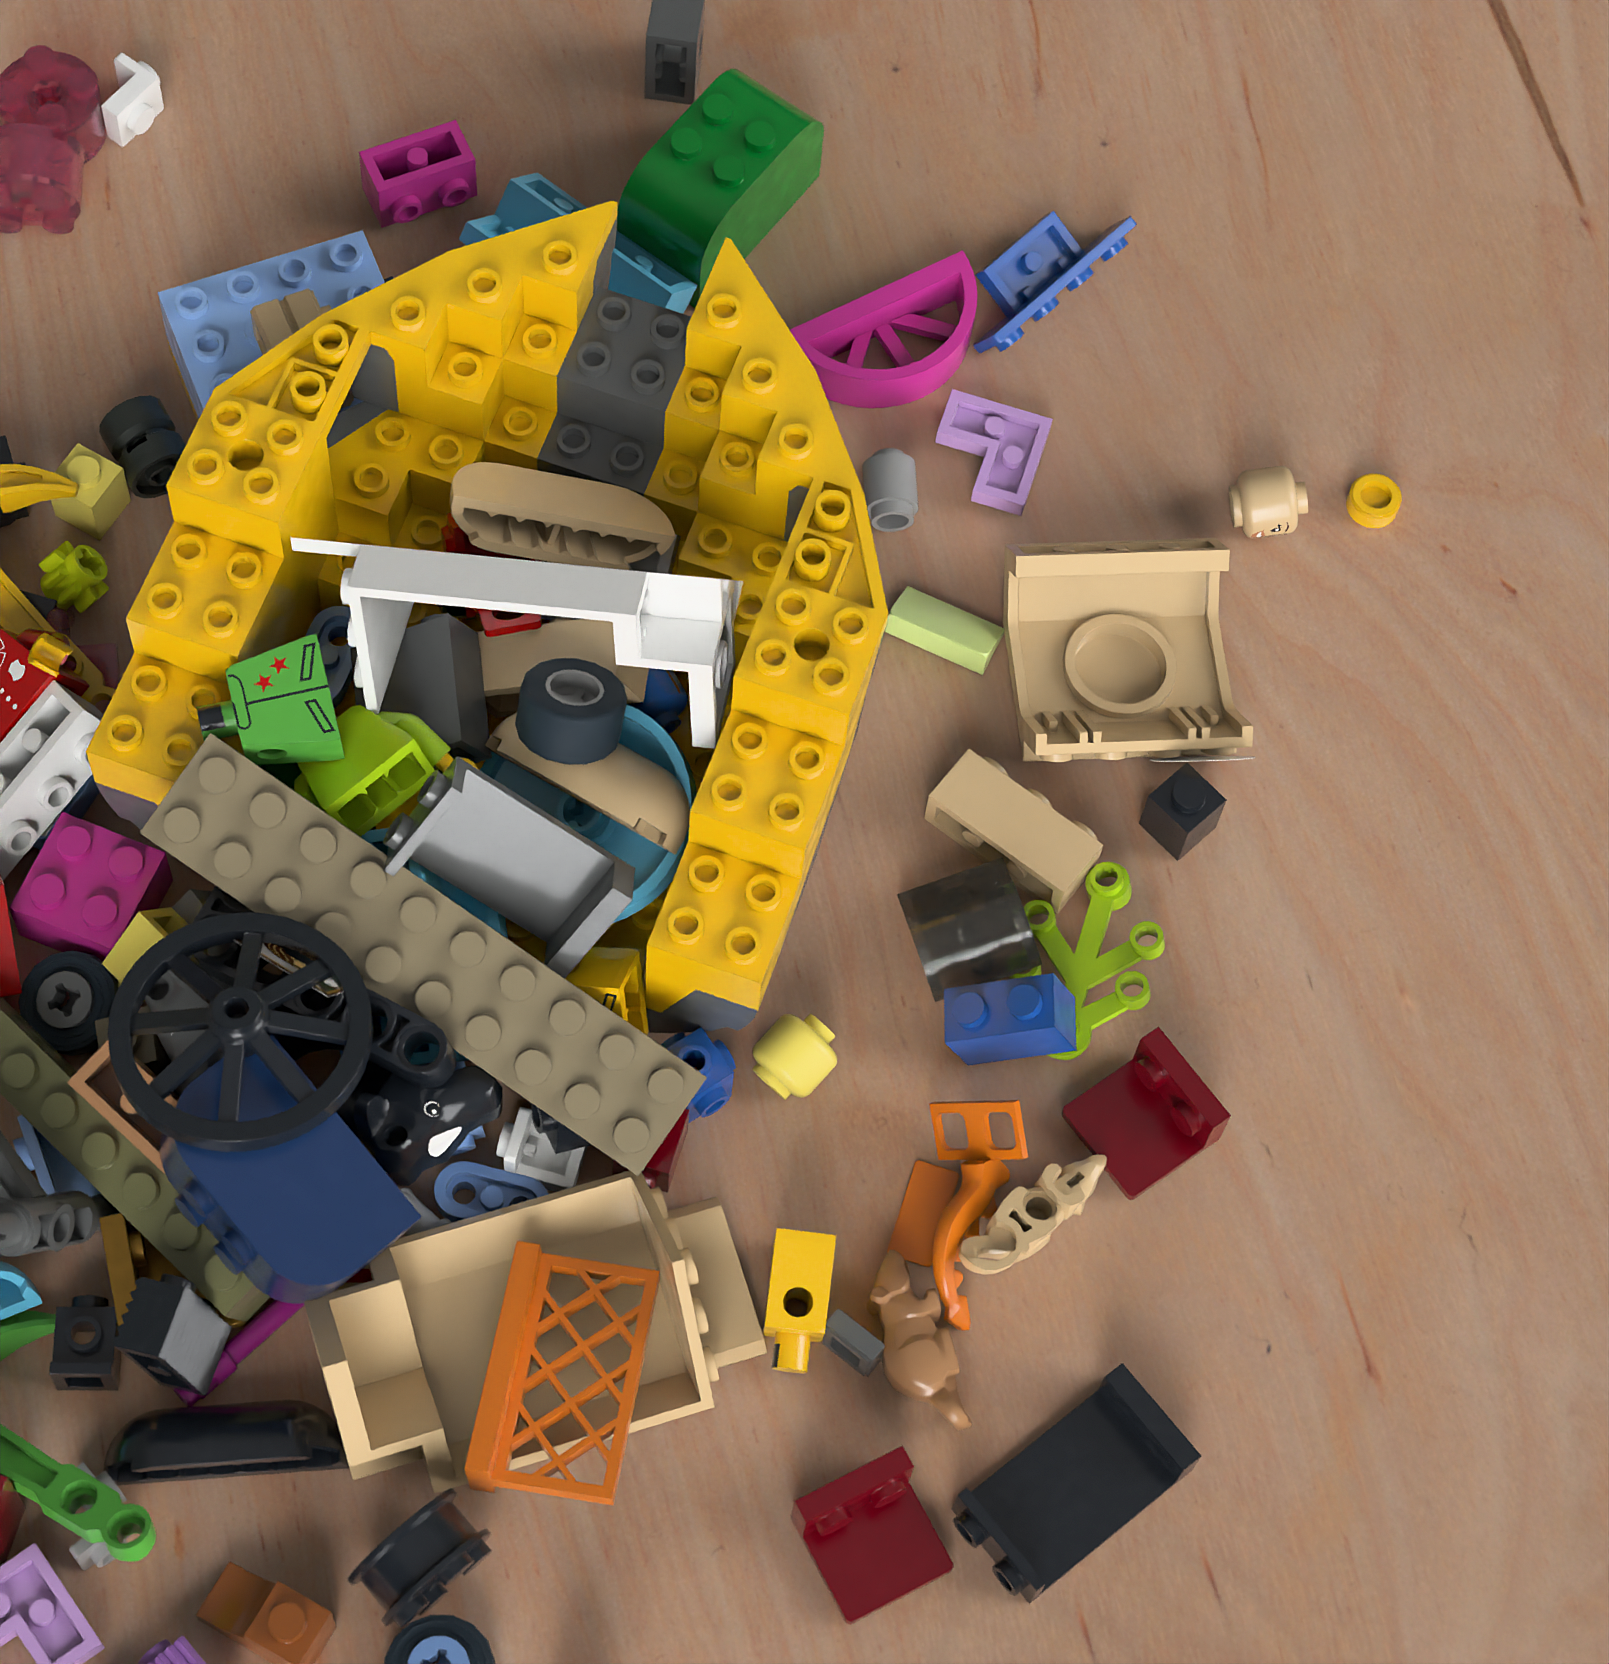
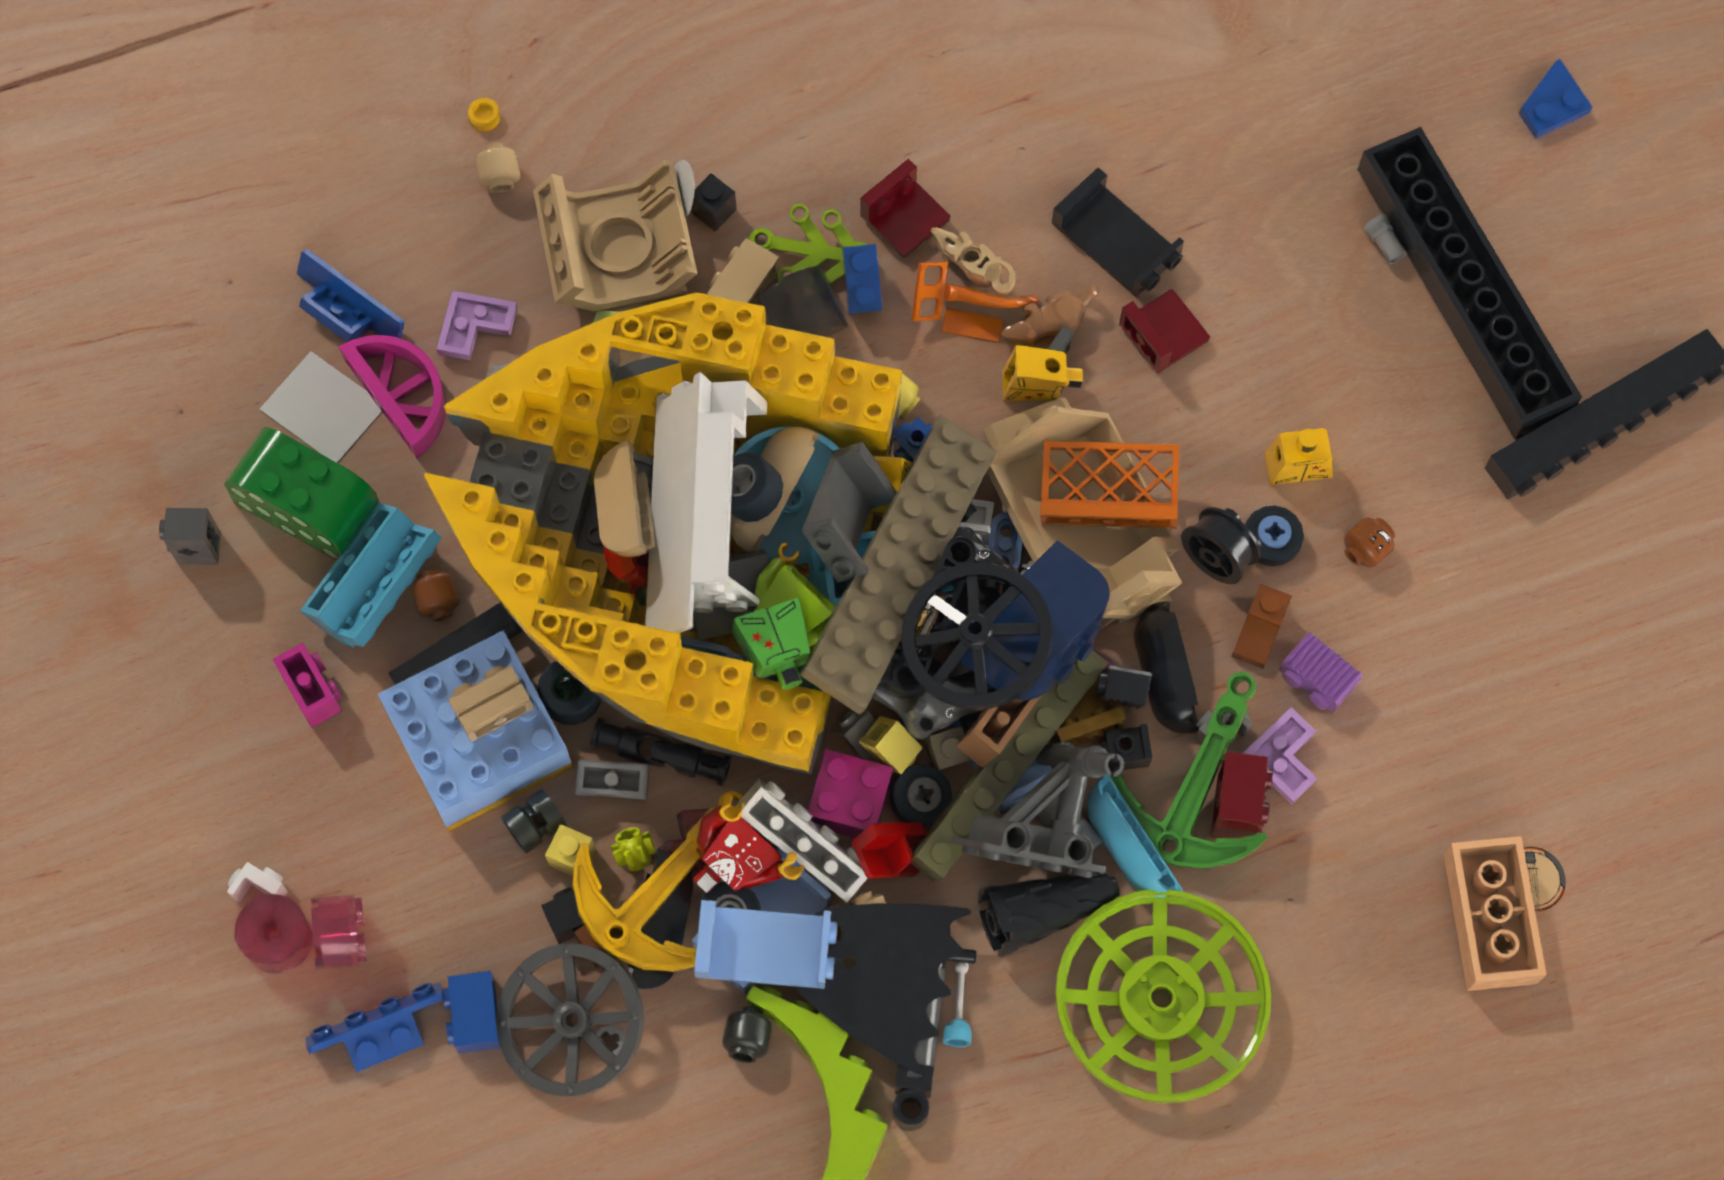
camera: 90 degrees left, 5 degrees up
none -> white sticker [260,351,382,463]

